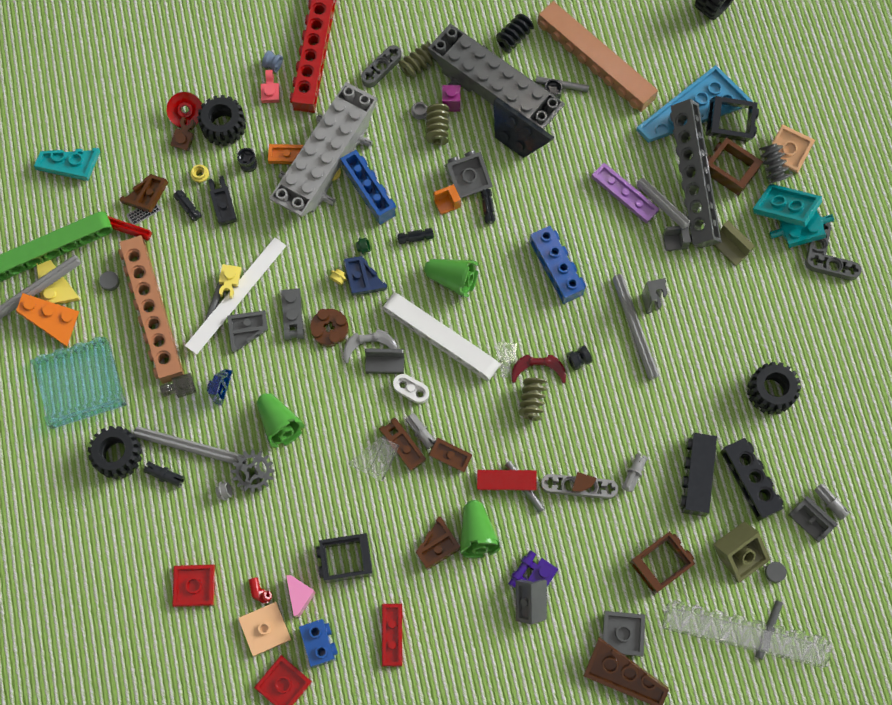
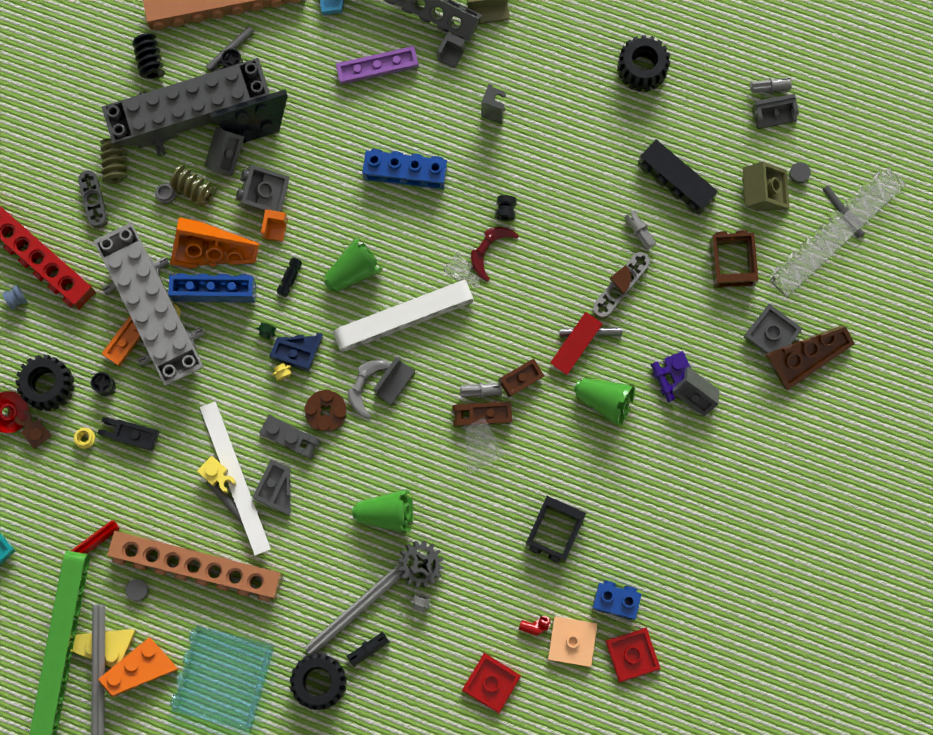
camera: 55 degrees left, 5 degrees up
reddish brown wing [119,174,168,213] -> none
sticker [126,203,161,225] -> none
clear smoke plate [159,373,196,398] -> none
black axle [173,190,201,221] -> none
wing [207,369,233,406] -> none
coral plate [261,70,280,103] -> none
bright pink slope [286,575,316,618] -> none
red tile [382,604,402,667] -> none
white plate [393,374,429,404] -> none
reddish brown wing [416,516,460,570] -> none
magenta brick [442,85,461,112] -> none
black axle [481,189,495,224] -> none
olive piece [518,378,548,421] -> none
light grey axle [613,274,659,380] -> none
light grey axle [637,178,690,229] -> none
black brick [721,438,784,522] -> none
none -> orange wedge [170,217,259,269]
none -> dark grey panel [205,127,244,175]

